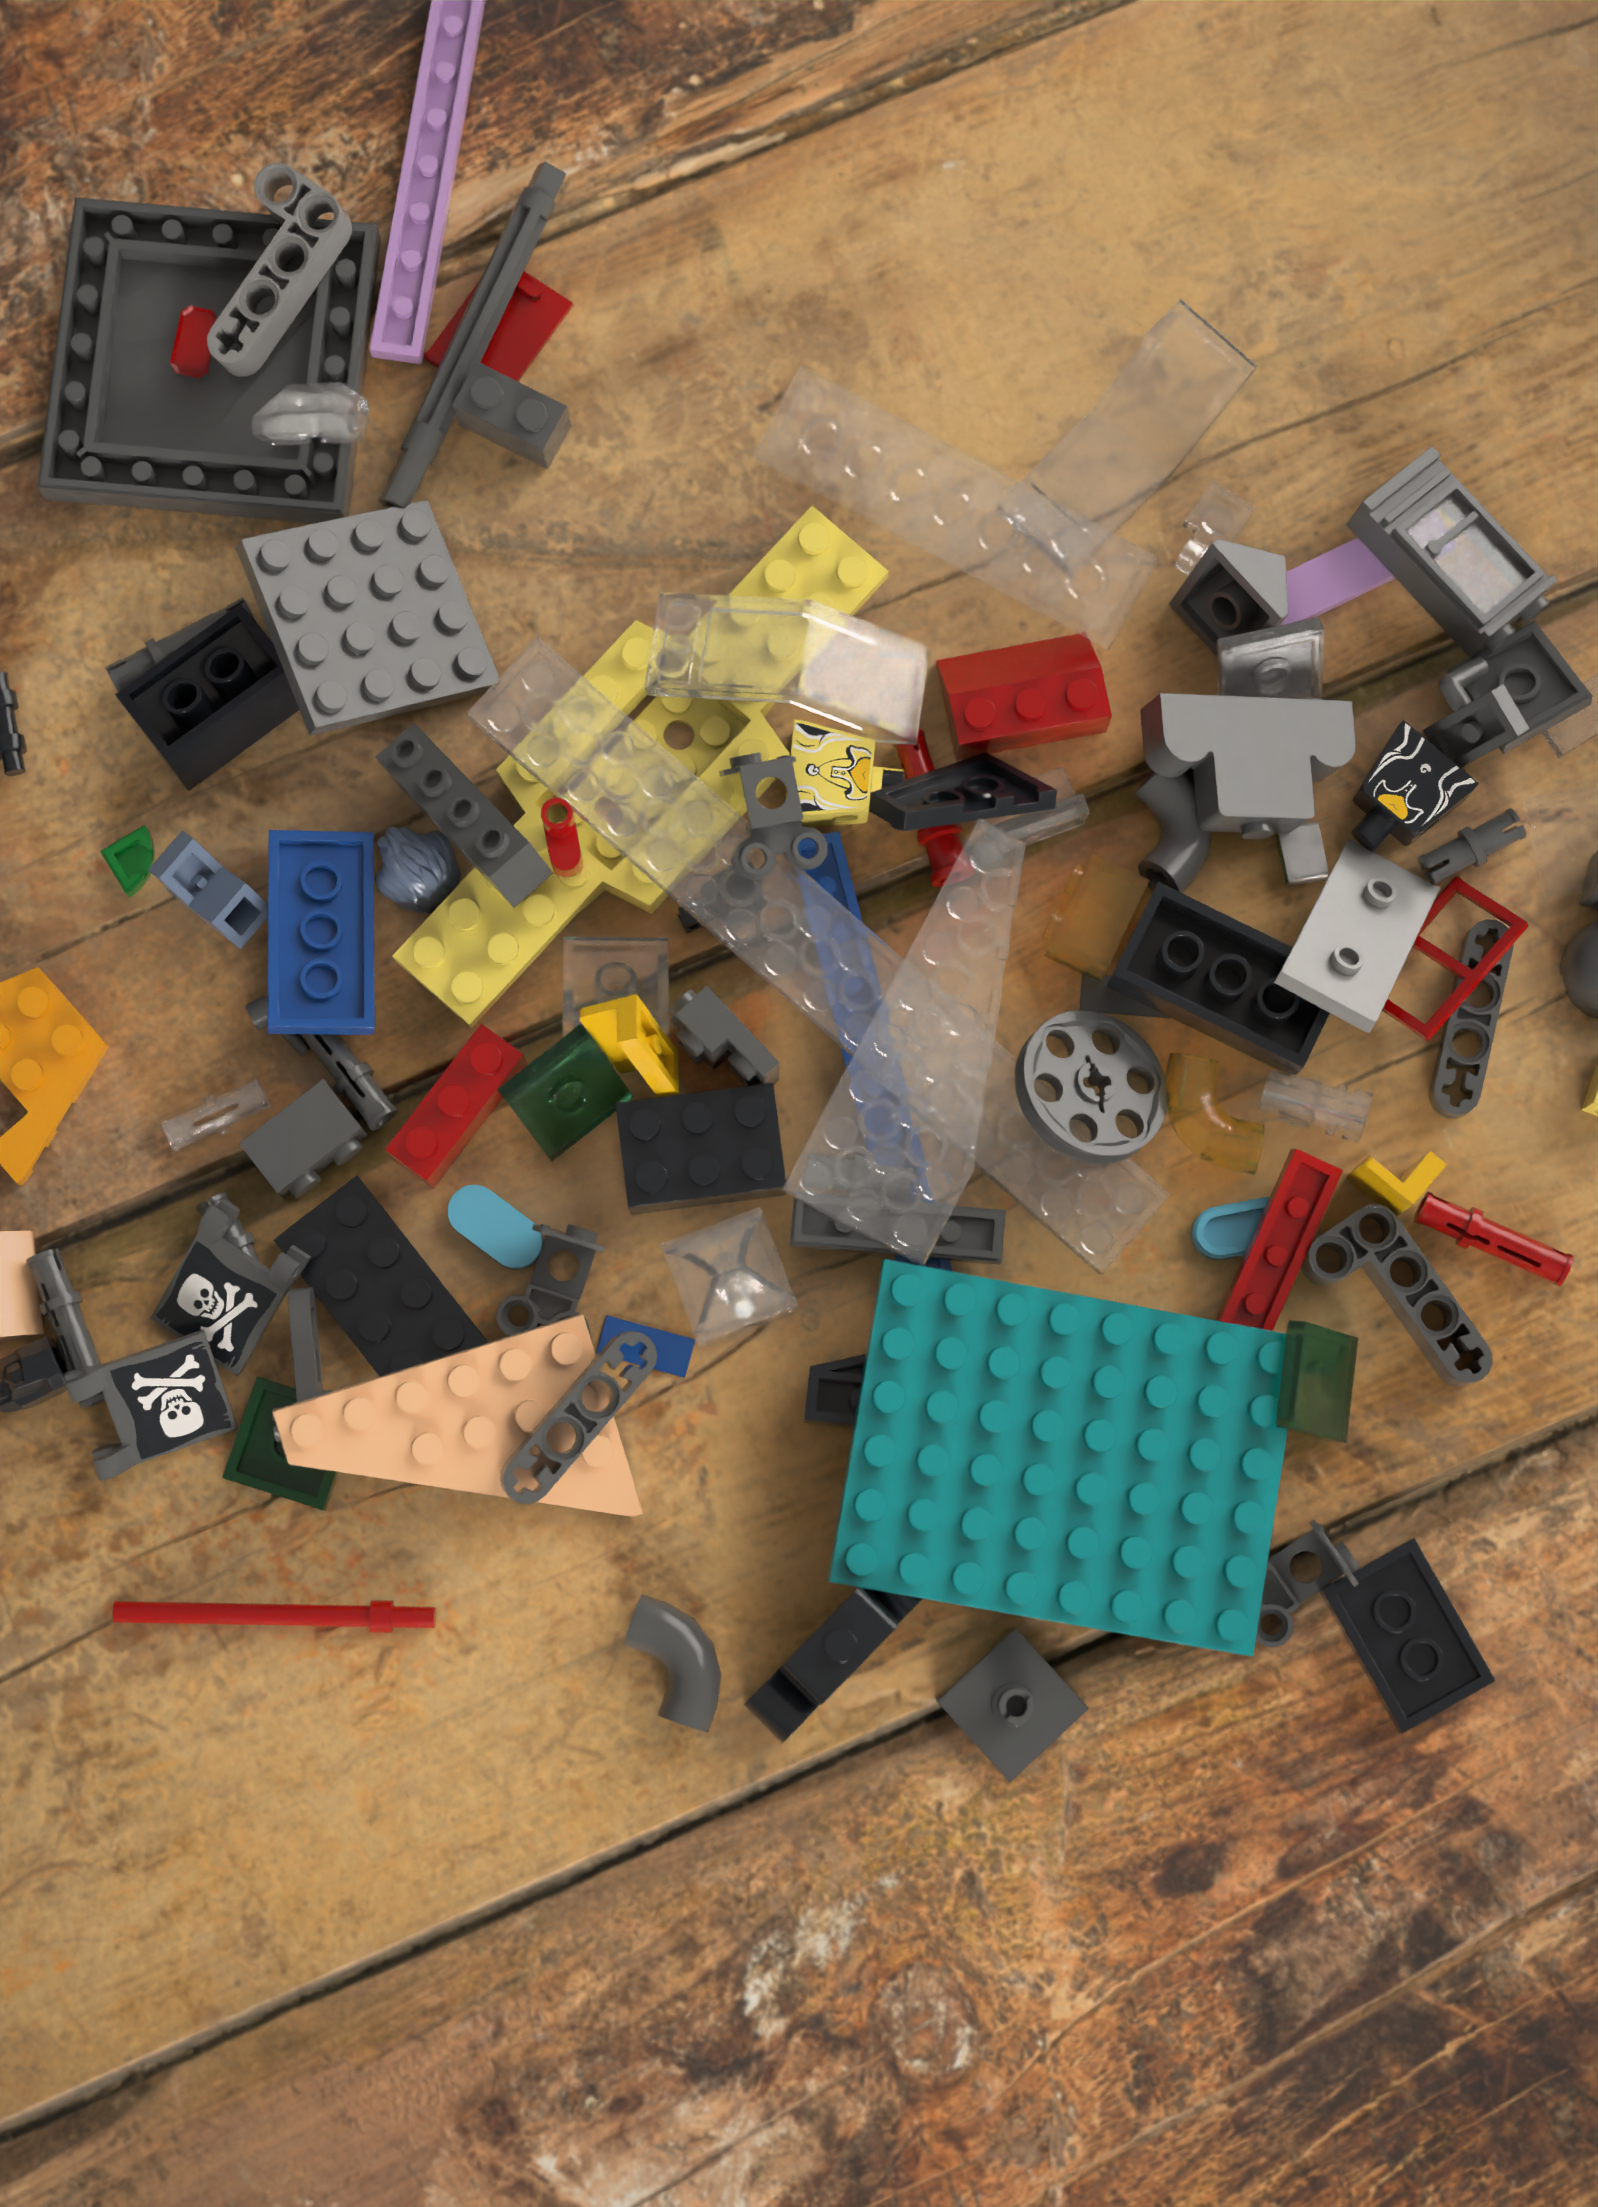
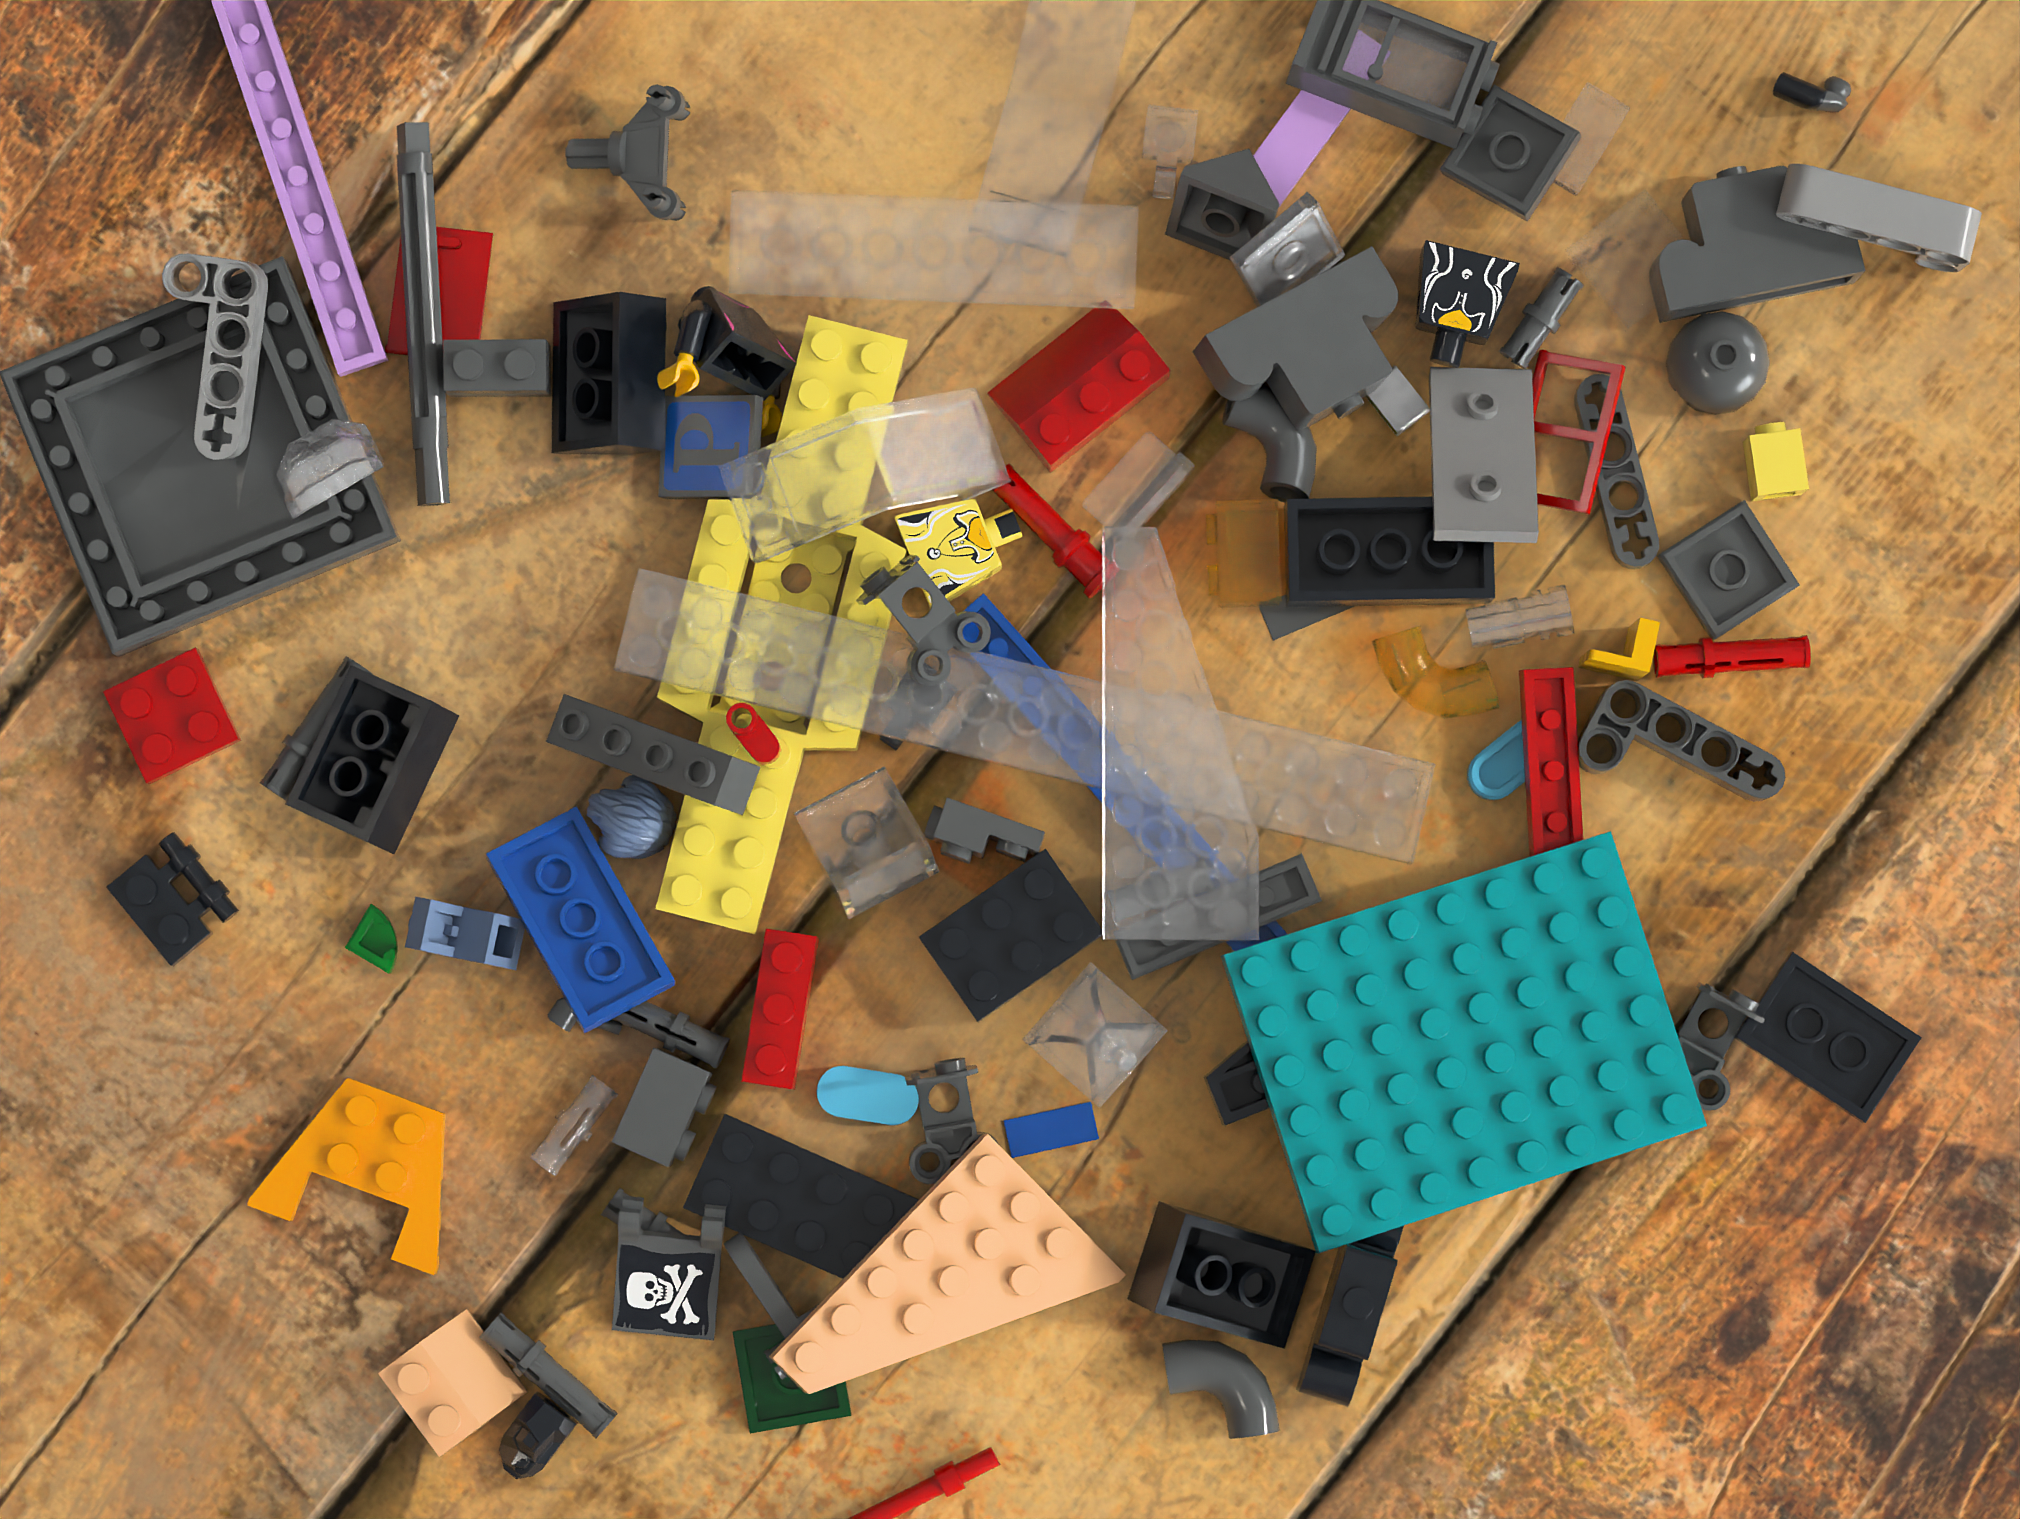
camera: 25 degrees left, 5 degrees up
flag [64,1330,238,1481] -> none
red piece [170,305,218,378] -> none
plate [236,500,502,736] -> none
clear green tile [497,1024,634,1162] -> none
dark grey beam [500,1331,657,1504] -> none
yellow panel [579,994,679,1097] -> none
black wing [869,752,1057,831] -> none
dark grey tile [937,1628,1089,1782] -> none
wedge [1014,1010,1168,1164] -> none
clear green tile [1276,1320,1359,1443] -> none
dark grey plate [1423,657,1530,768] -> none
none -> red plate [103,647,241,784]
none -> black slope [552,292,667,455]
none -> dark grey axle [565,84,690,221]
none -> black torso [657,286,797,437]
none -> tile [658,395,763,499]
none -> black slope [1127,1201,1316,1349]
none -> dark grey tile [1657,500,1800,641]

